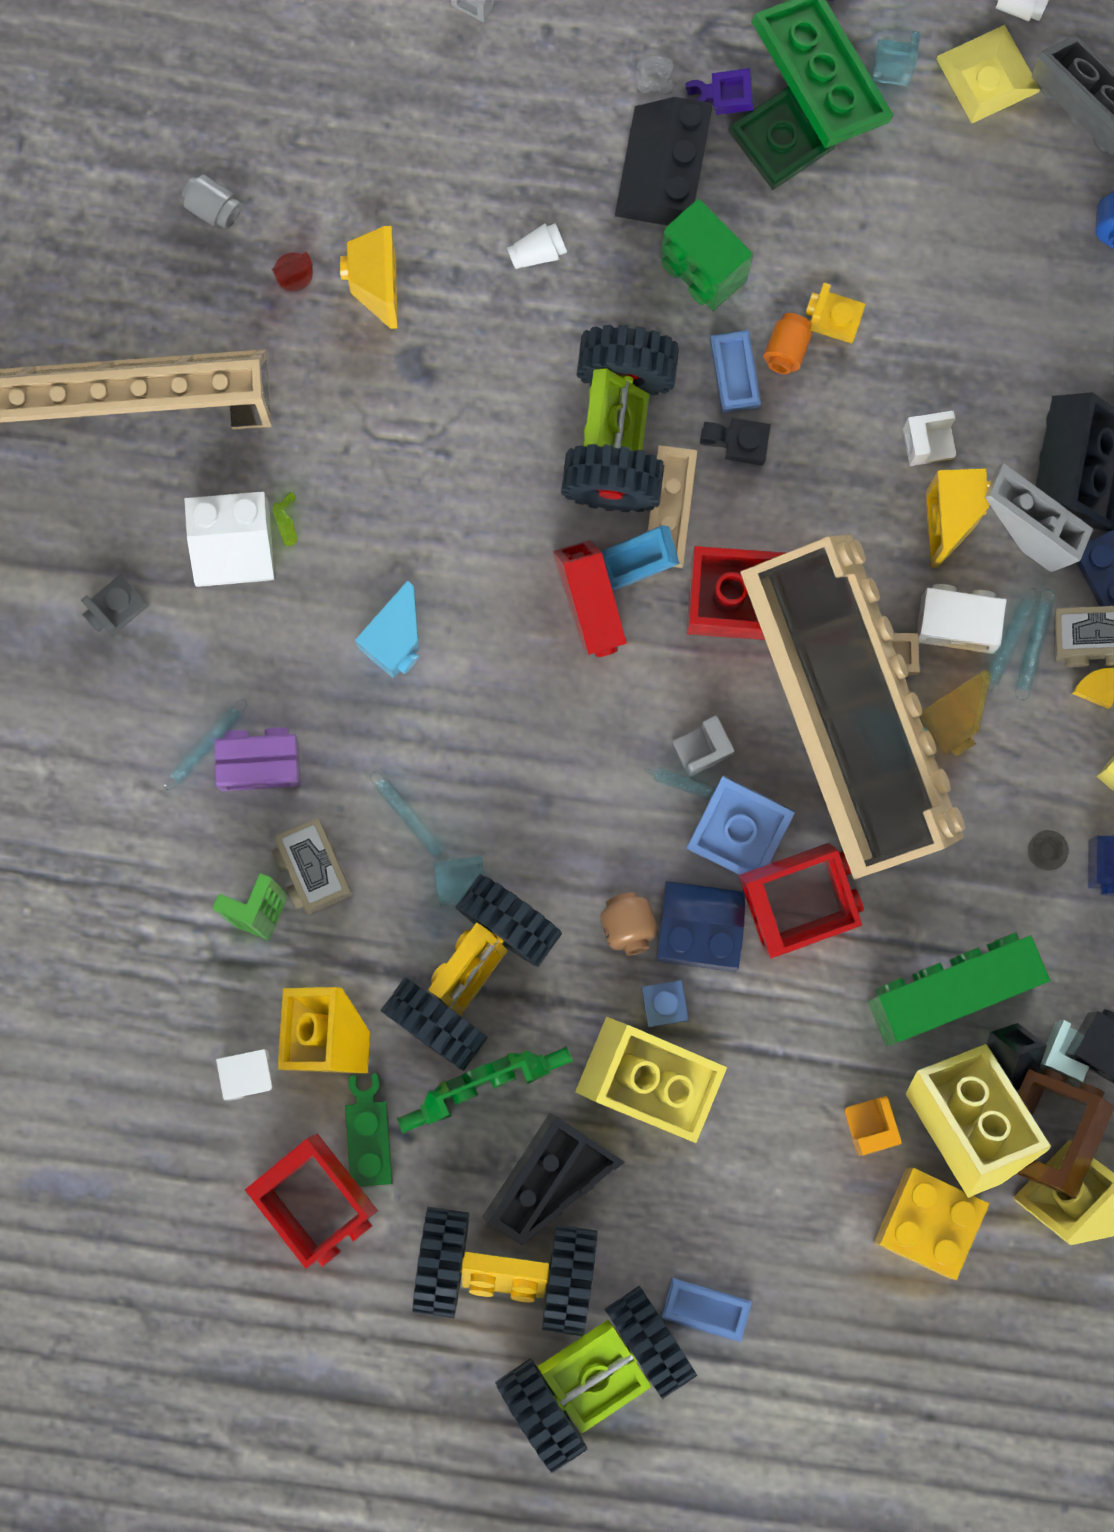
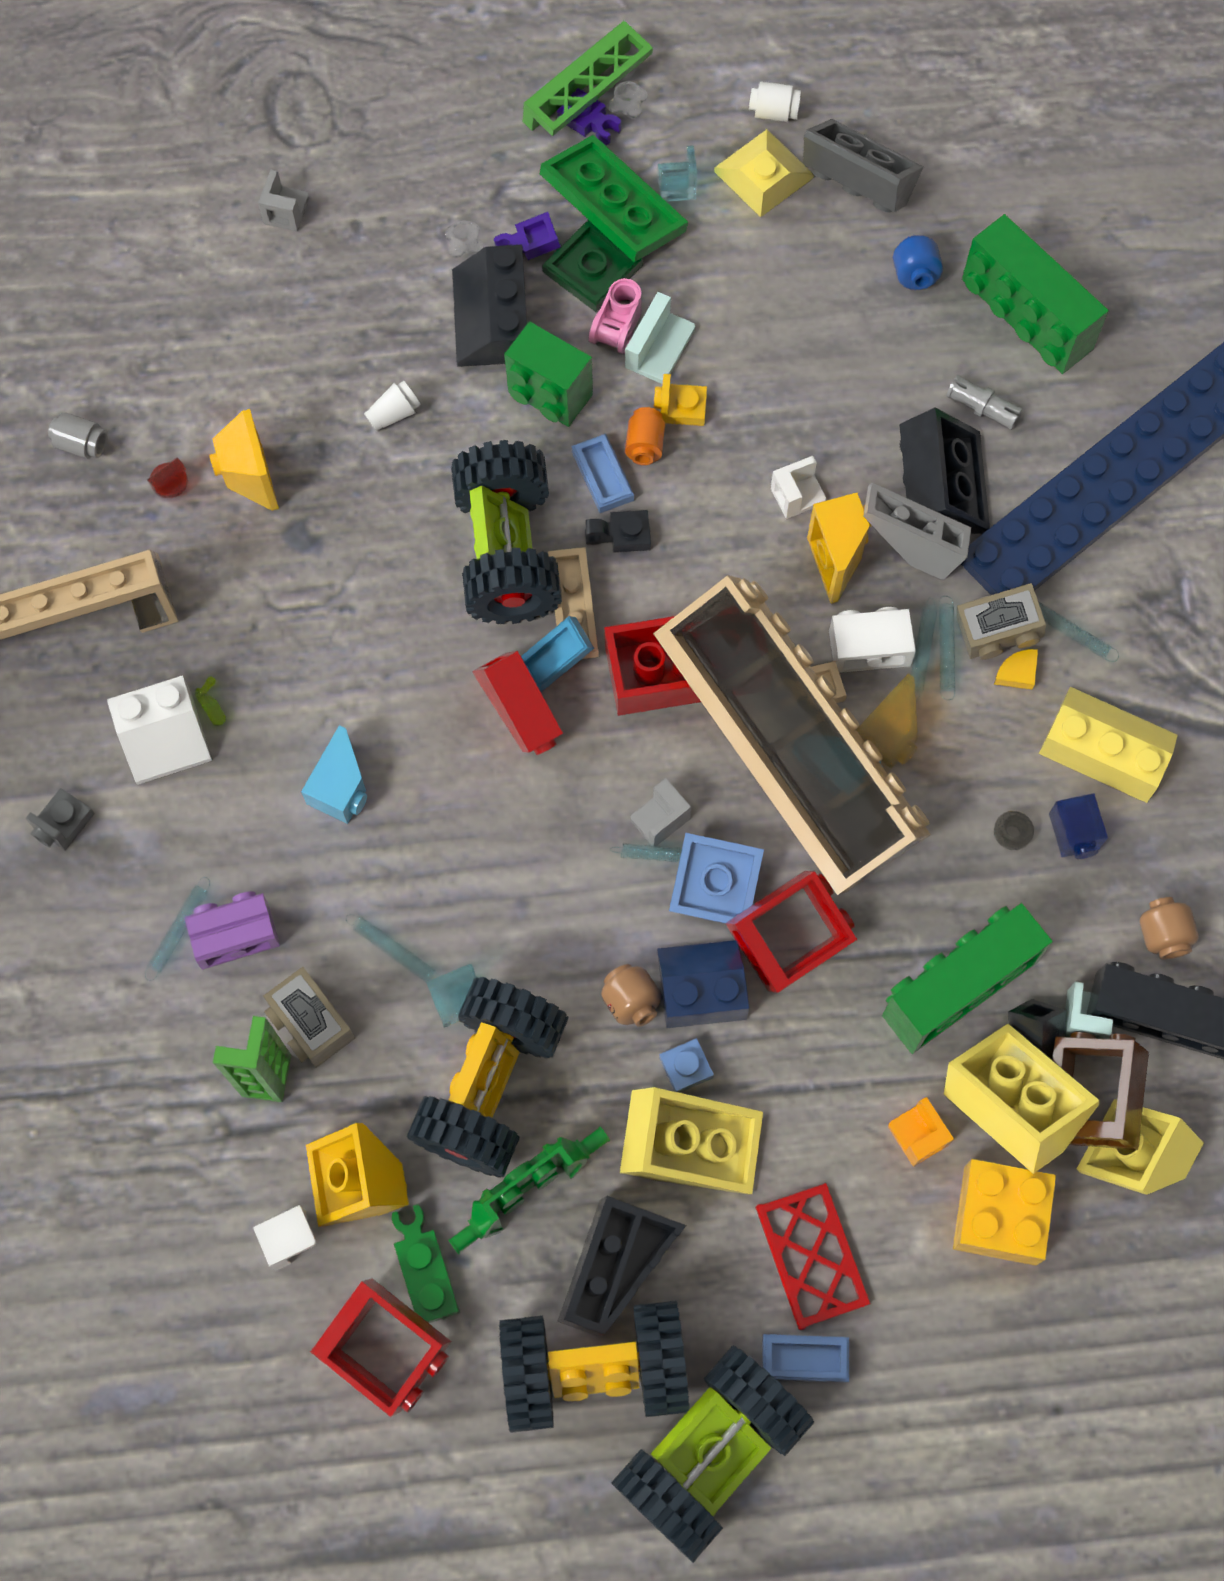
camera: 10 degrees left, 10 degrees down
none -> bright pink piece [589,278,642,354]
none -> light aqua panel [625,292,695,384]
none -> red window [755,1183,870,1331]

